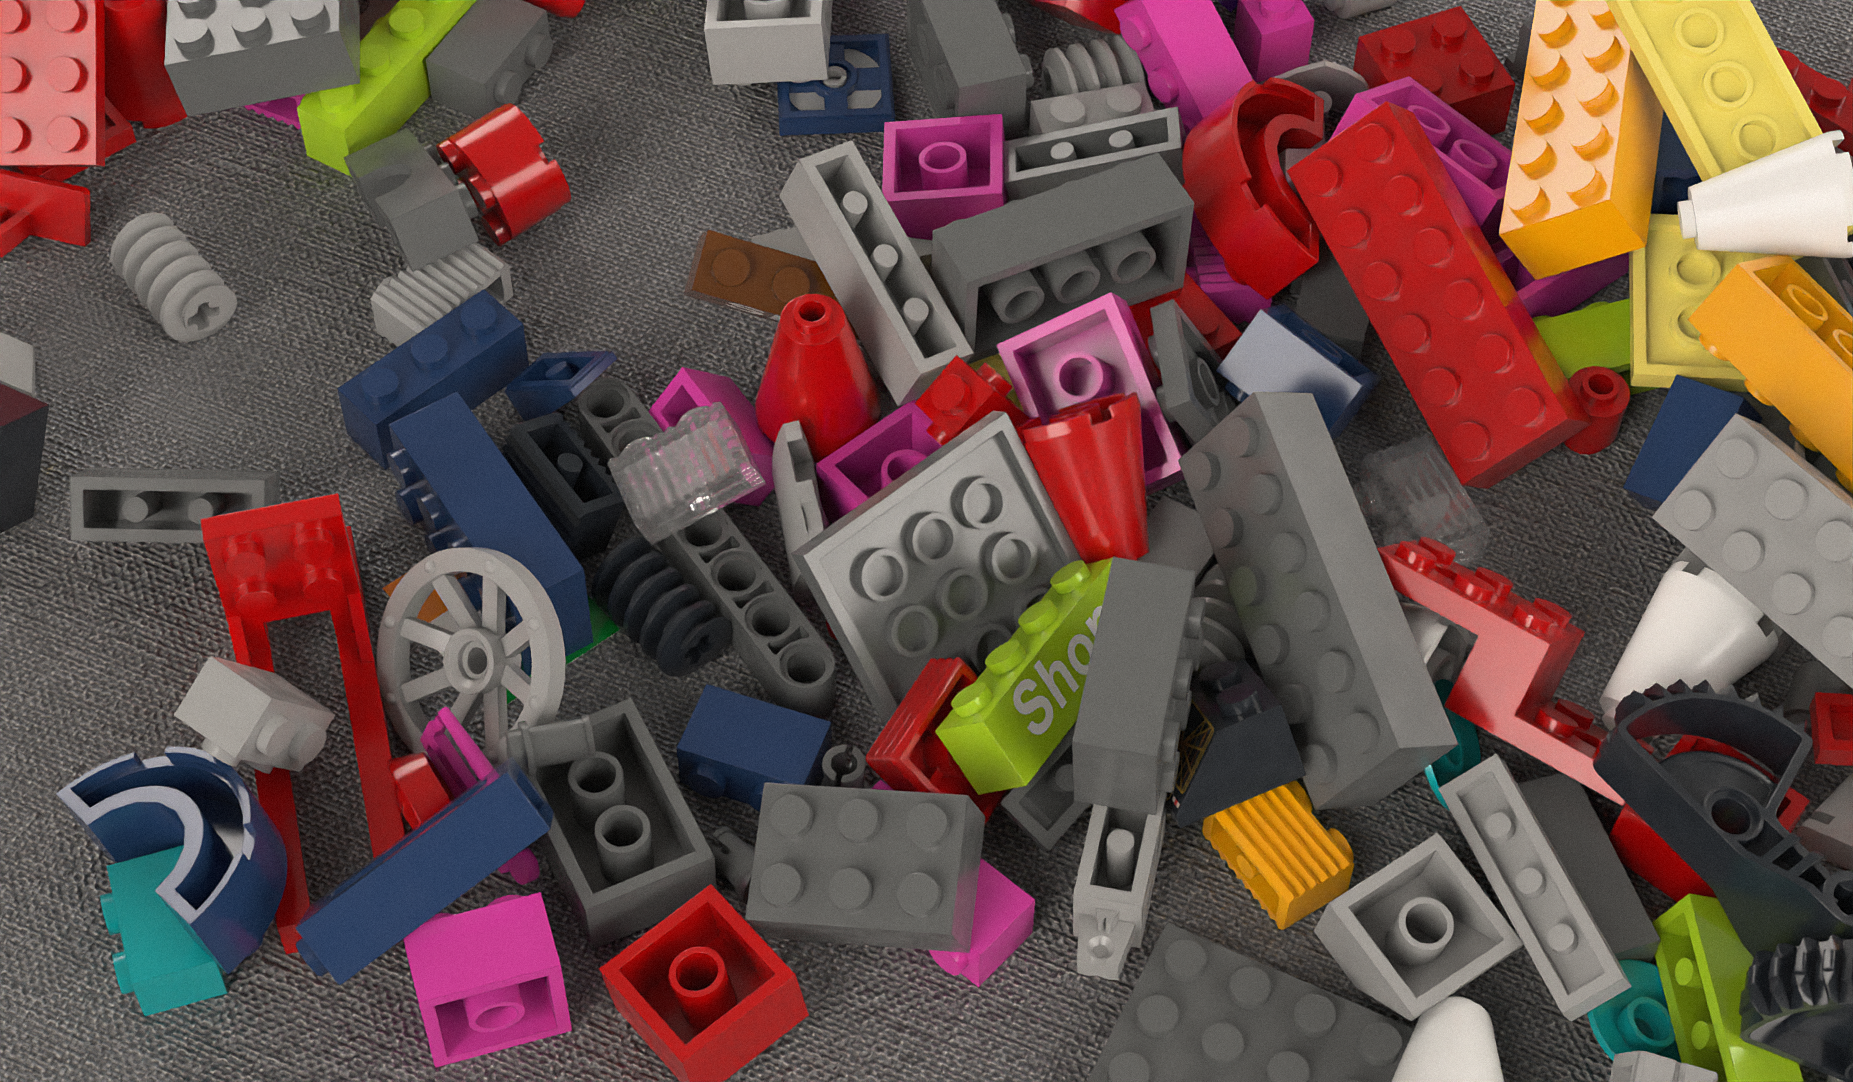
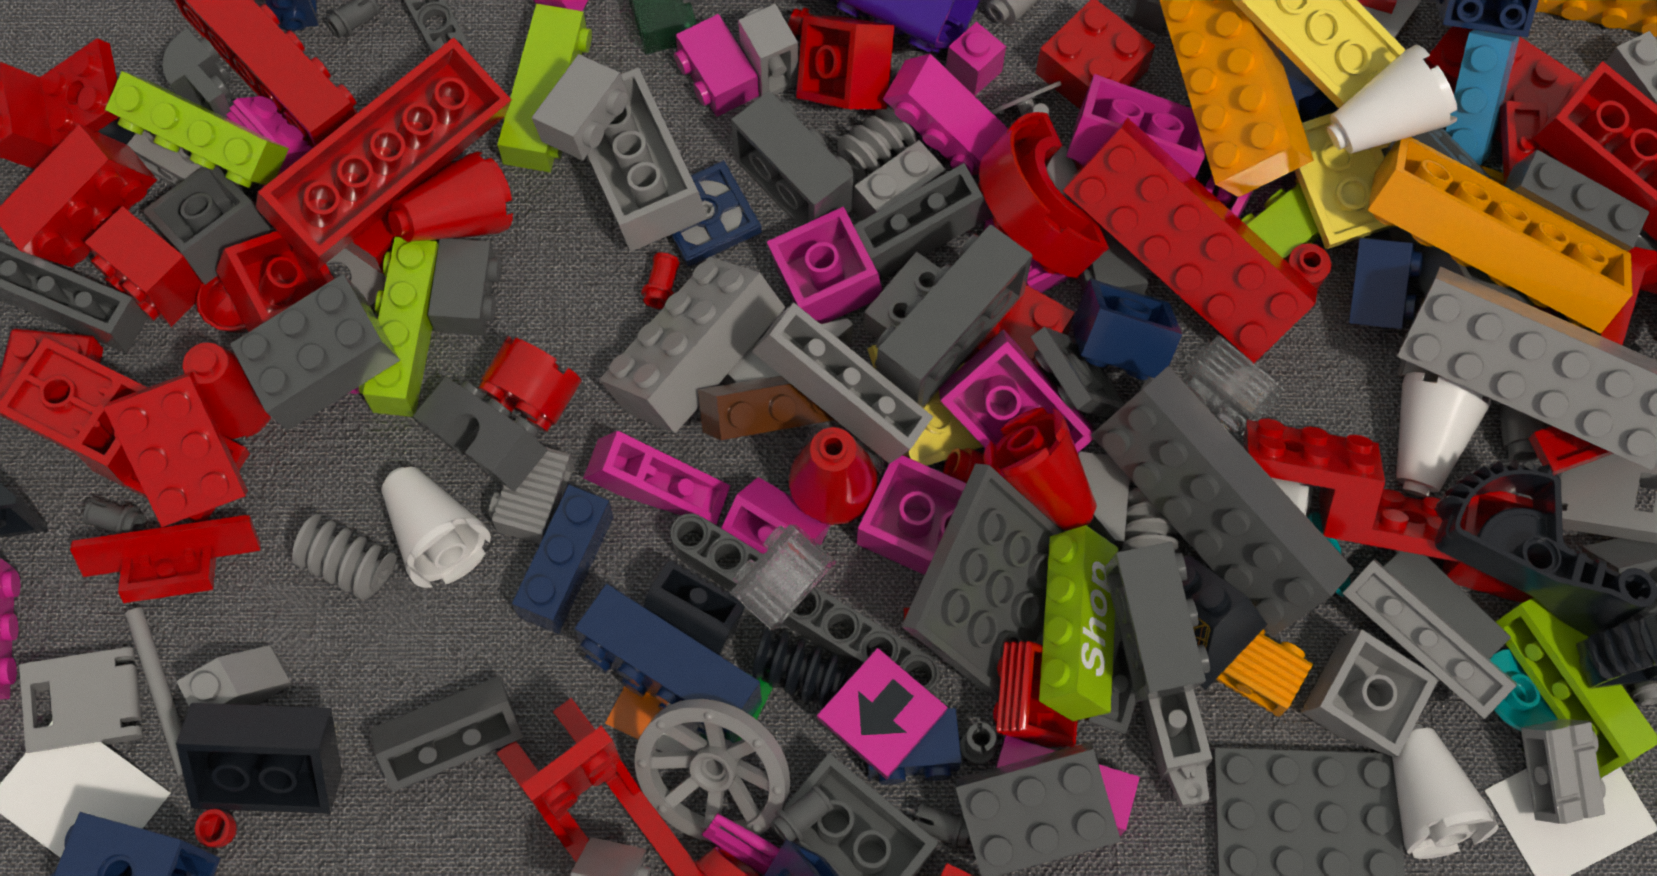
camera: 25 degrees left, 15 degrees up
dark blue slope [504,351,617,421] -> none
light grey slope [772,420,830,603] -> none
red brick [914,355,1031,446] -> none
none -> white cone [381,467,491,588]
none -> dark pink slope [583,430,731,525]
none -> light grey brick [599,257,786,434]
none -> red pin [641,252,680,309]
none -> dark pink tile [817,648,948,780]

